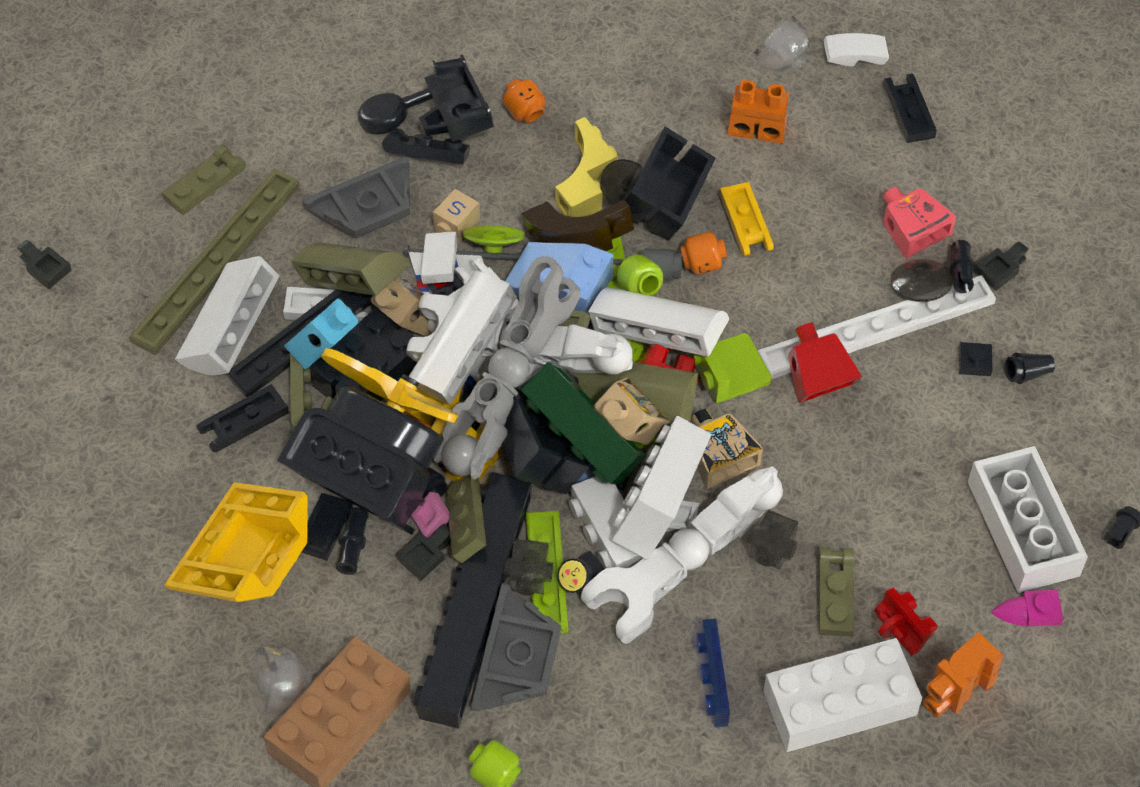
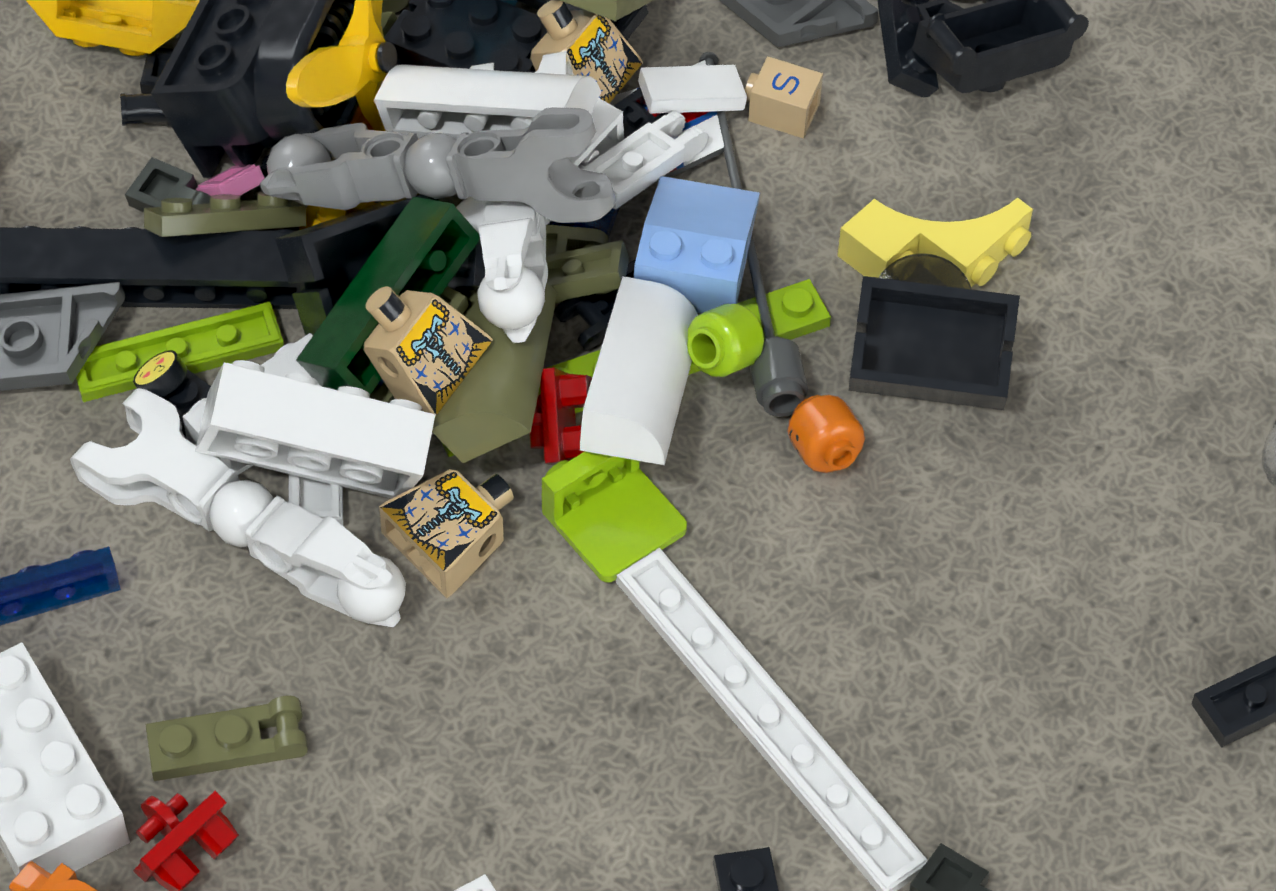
camera: 75 degrees right, 0 degrees up
lime dish [463,226,525,253] -> none
orange head [503,79,546,124] -> none
clear smoke brick [504,539,554,595] -> none
dark brown arch [521,200,634,251] -> none
yellow hinge [719,182,774,256] -> none
orange hips [727,80,789,144] -> none
clear smoke brick [747,509,799,570] -> none
red torso [788,322,862,403] -> none
coral torso [883,187,956,259] -> none
clear smoke dish [891,259,953,302] -> none
black pin [950,240,975,293] -> none

